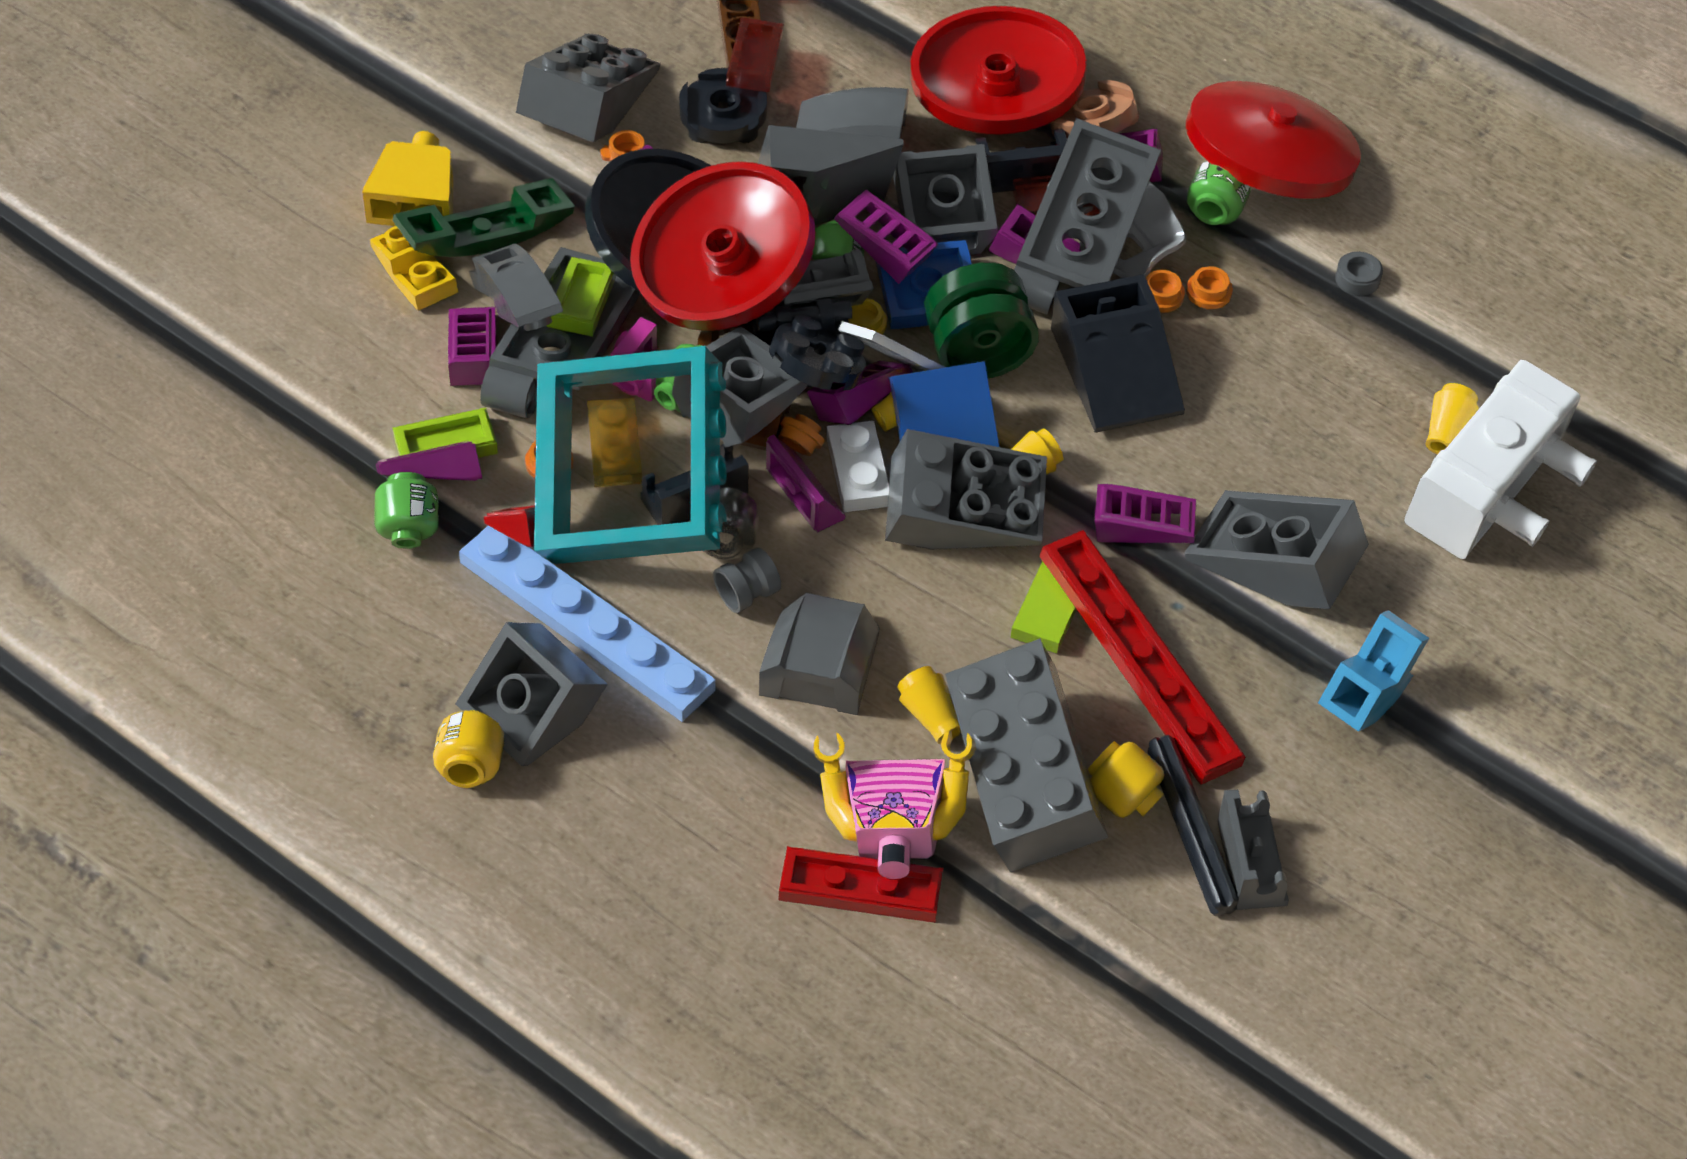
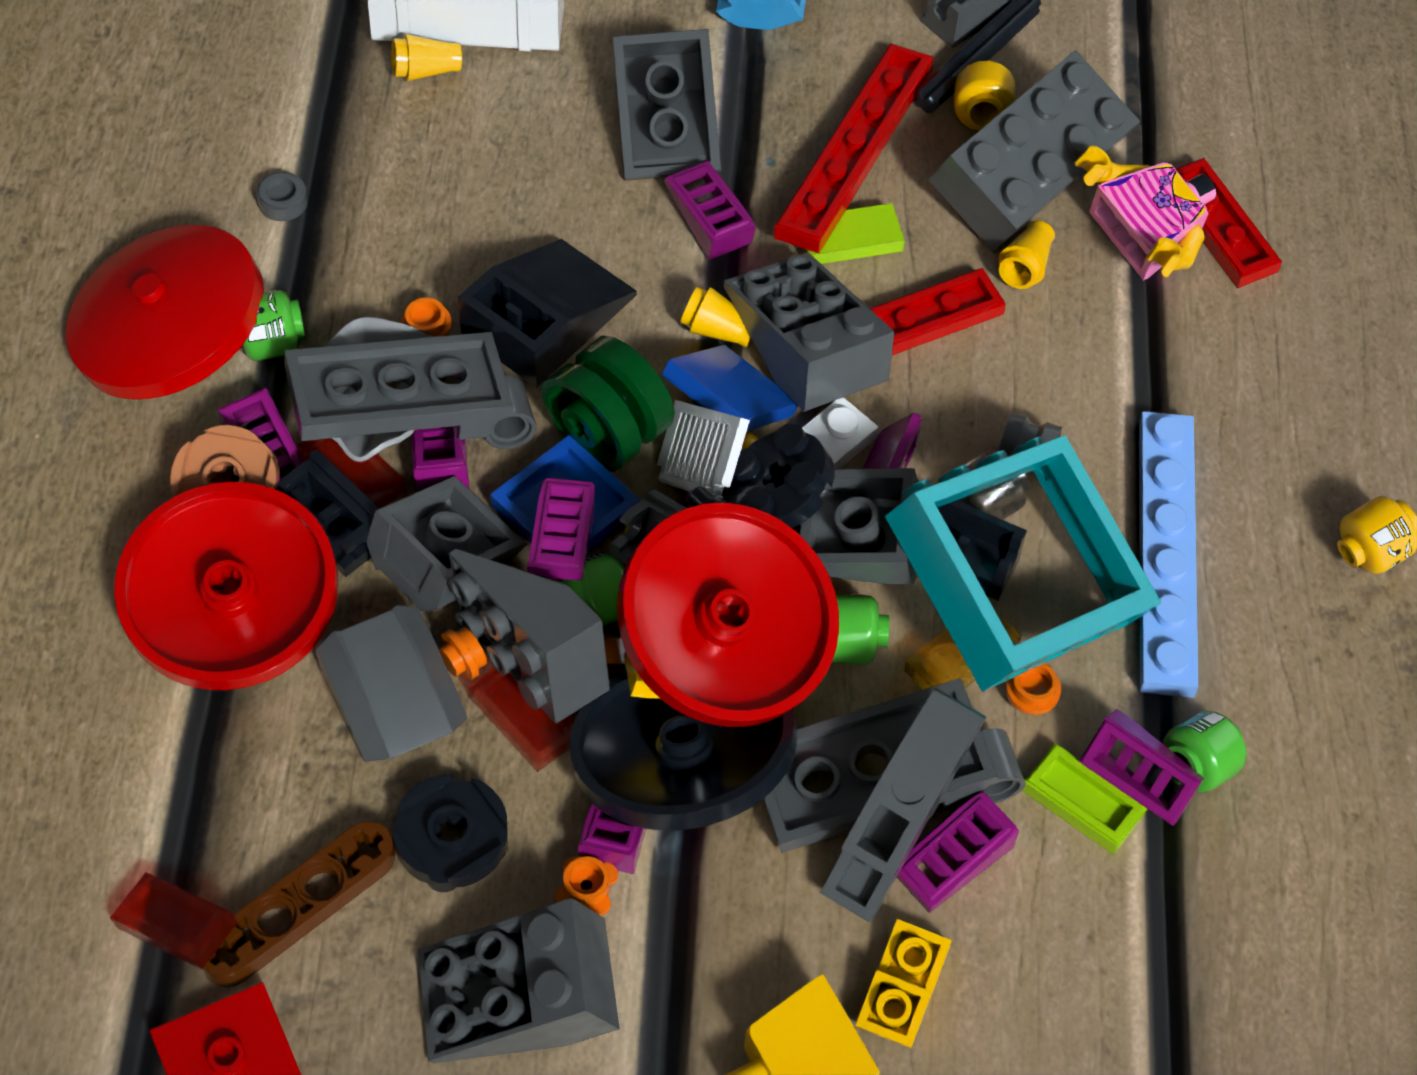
camera: 125 degrees left, 5 degrees up
dark green slope [393,178,575,257] -> none
dark grey slope [455,622,608,766] -> none
red slope [484,505,535,548] -> none
lime tile [547,257,616,337] -> none
dark pink bracket [611,317,657,402] -> none
clear red tile [726,17,784,92] -> none
dark grey slope [759,593,880,715] -> none
orange plate [1186,266,1233,309] -> none
none -> red tile [870,267,1006,356]

